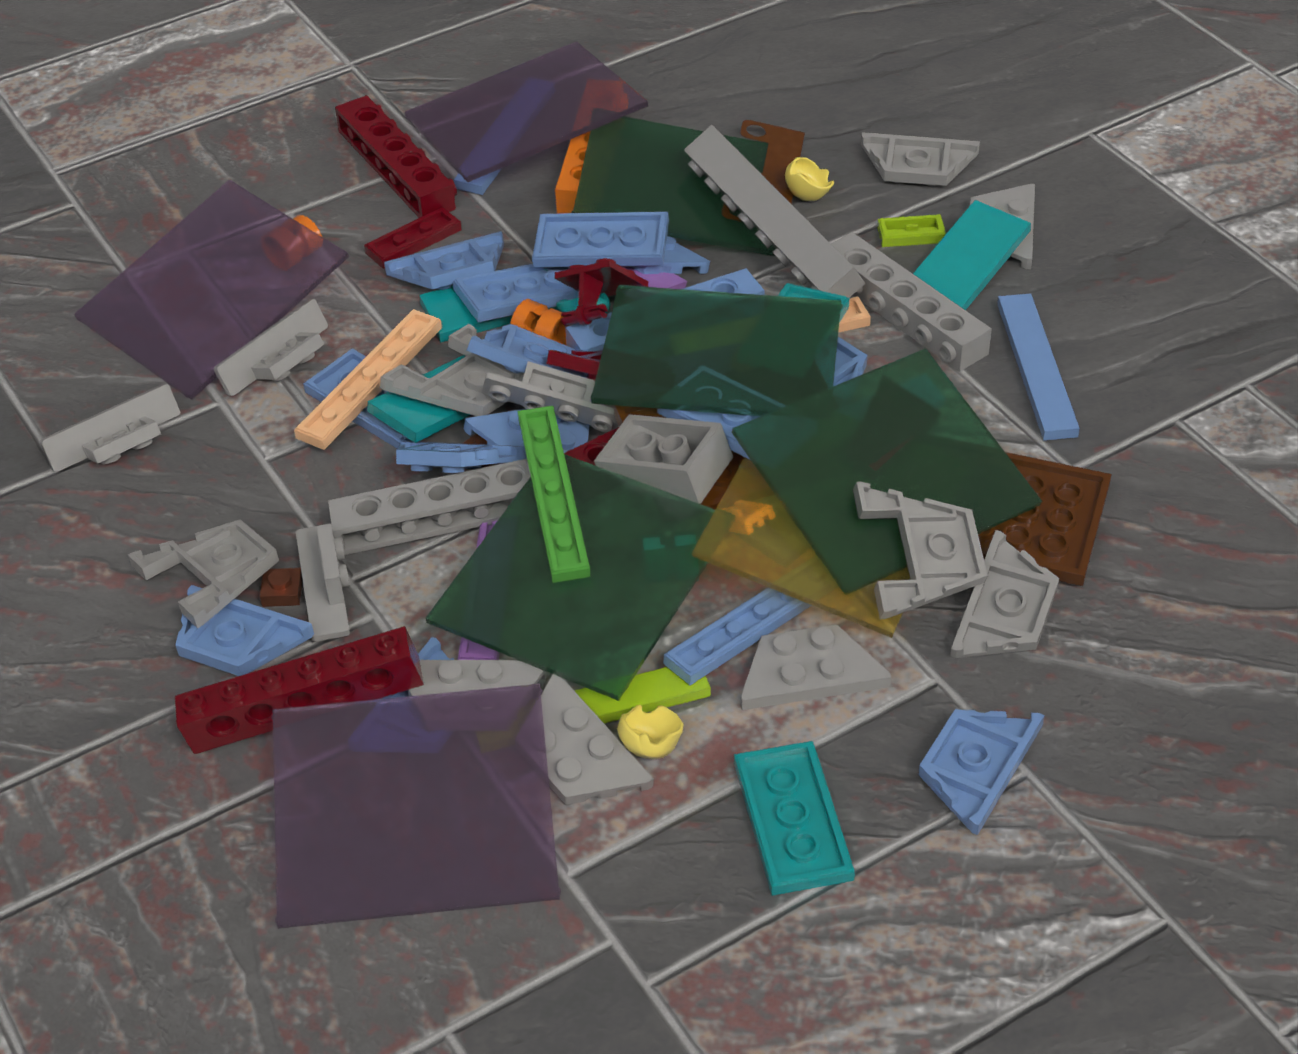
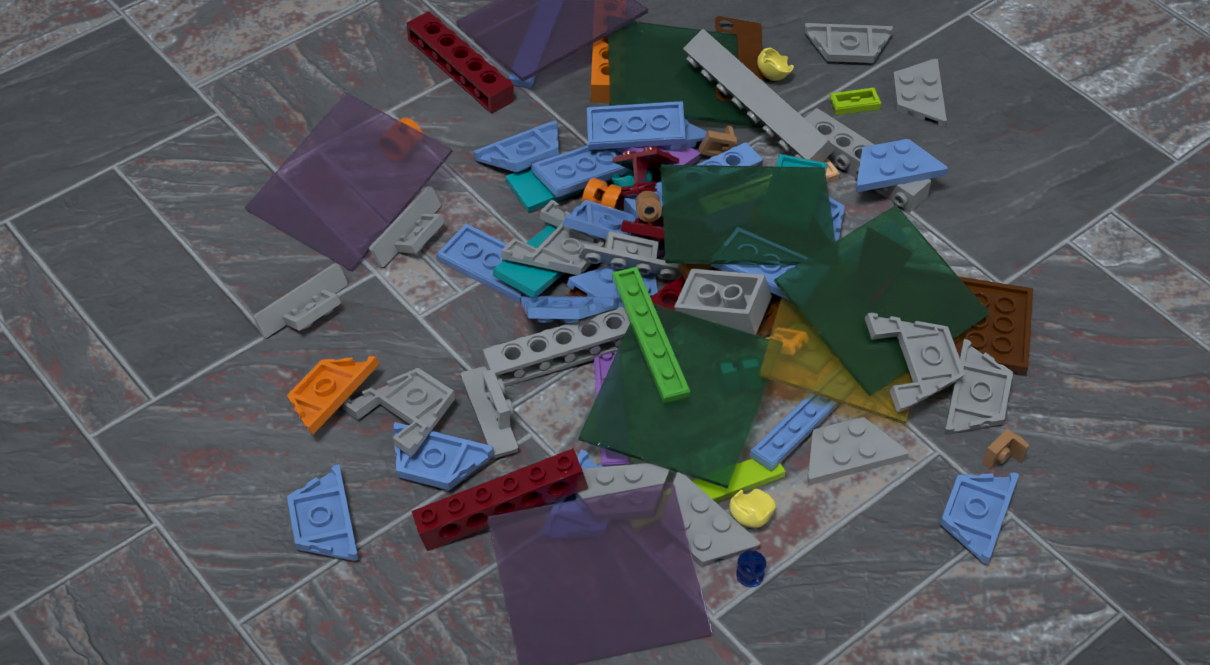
camera: 10 degrees left, 5 degrees up
copper plate [260,568,303,607] -> none
light nougat tile [294,309,442,450] -> none
dark red tile [364,207,462,269] -> none
teal tile [734,741,855,896] -> none
teal tile [913,200,1031,310] -> none
medium blue tile [997,293,1080,441] -> none
none -> orange wing [287,356,379,435]
none -> medium blue wing [287,464,358,561]
none -> medium nougat brick [635,191,662,222]
none -> medium nougat bracket [699,125,737,156]
none -> clear blue wheel [736,550,767,588]
none -> medium blue wing [856,139,948,192]
none -> medium nougat bracket [982,428,1029,470]

